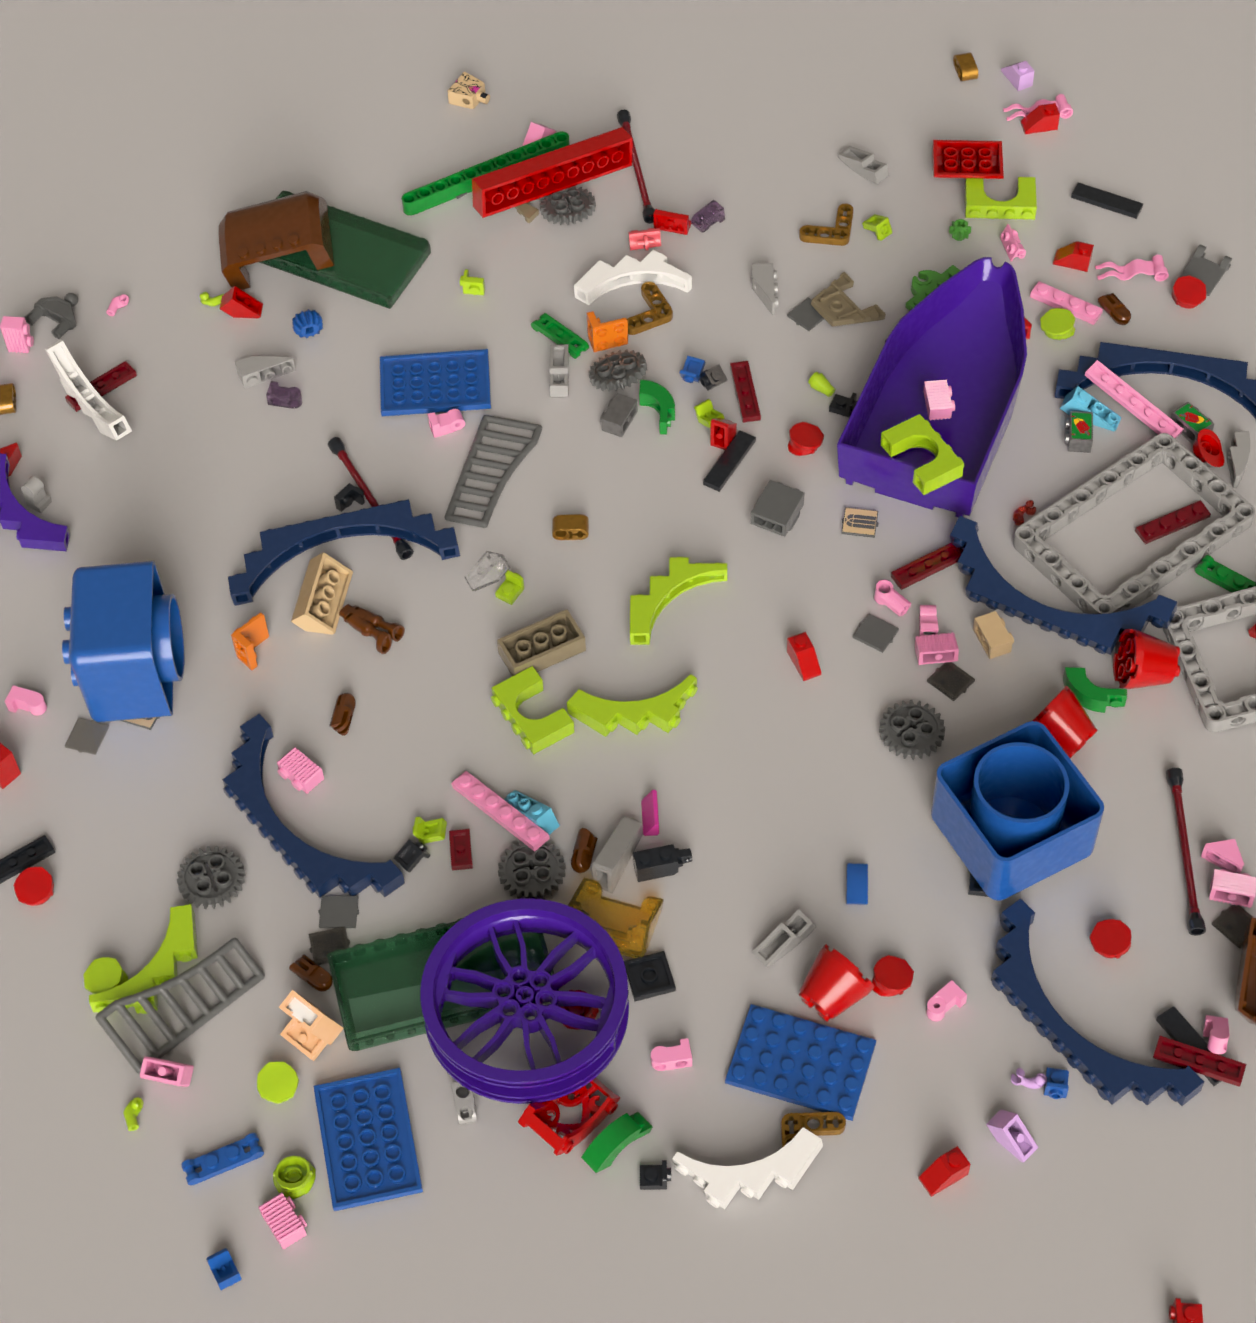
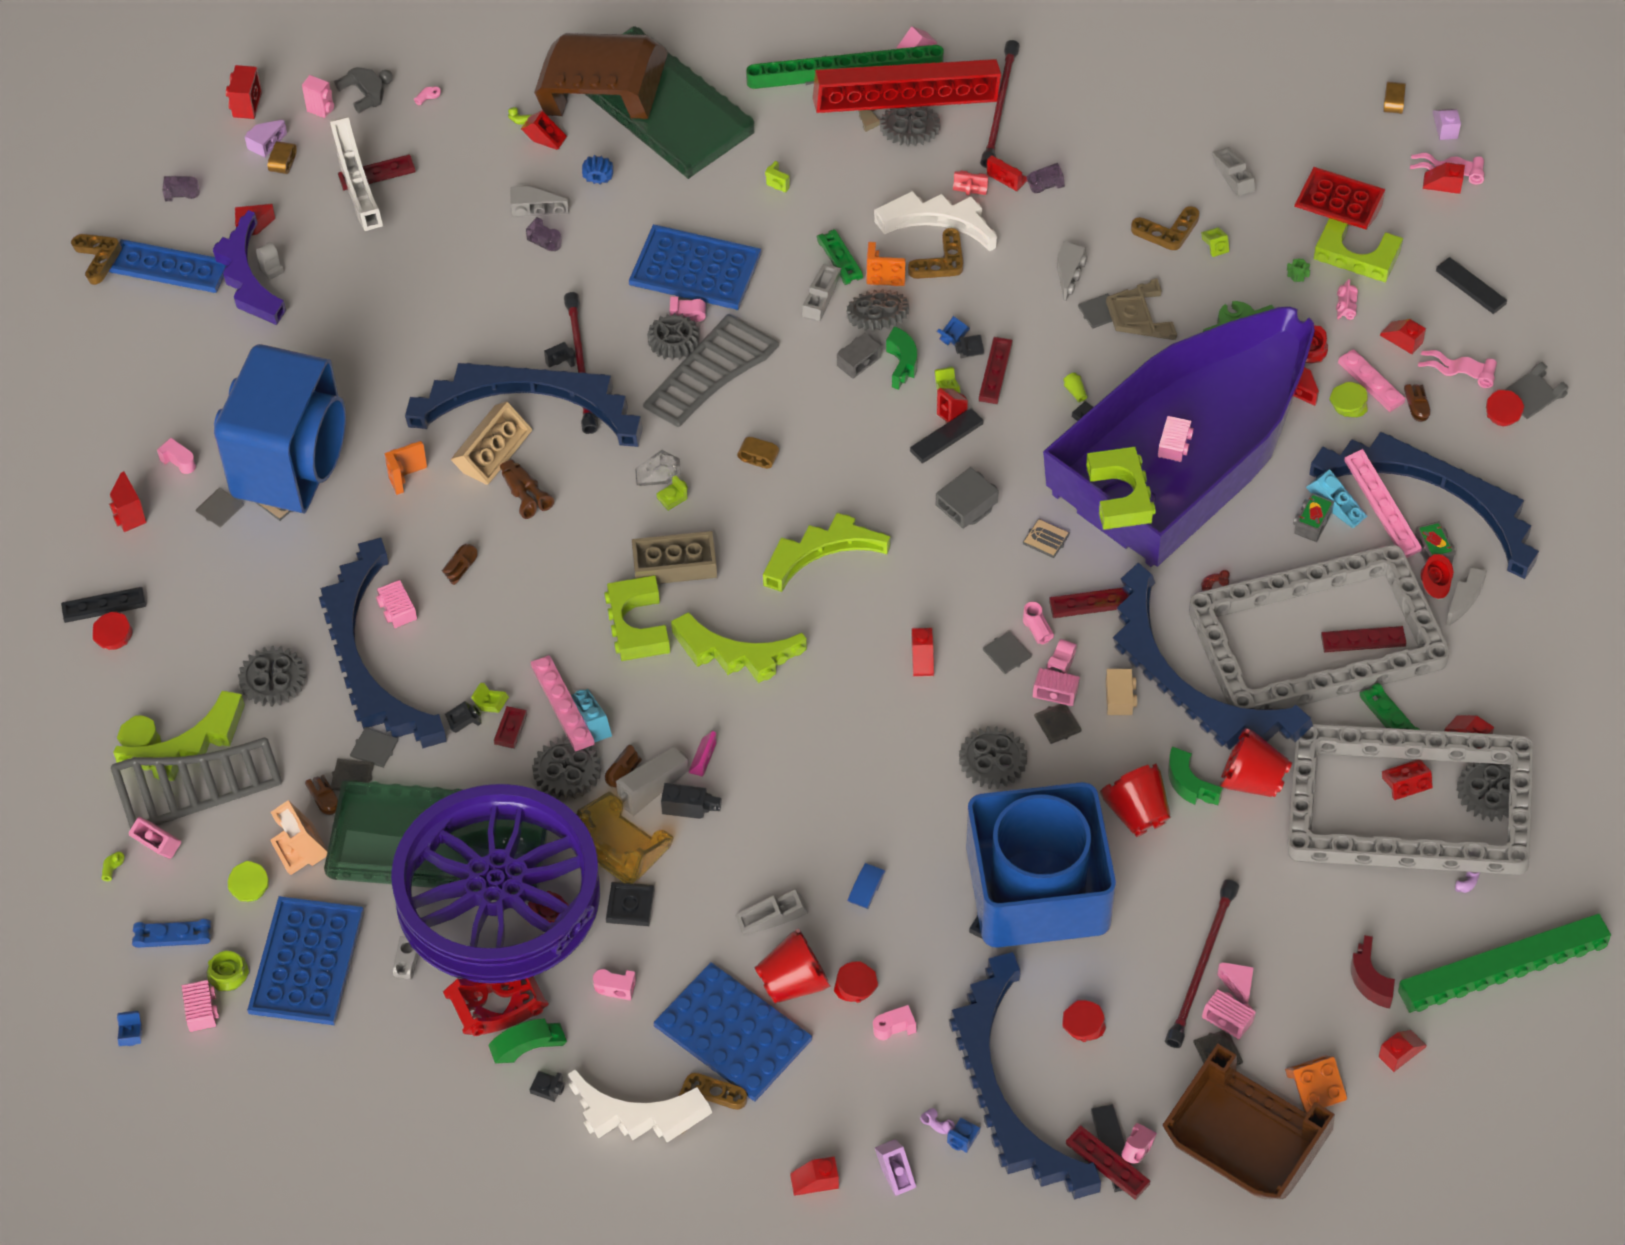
camera: 20 degrees right, 0 degrees up
red hat [788,422,824,456] -> none
none -> dark grey gear [647,313,700,361]

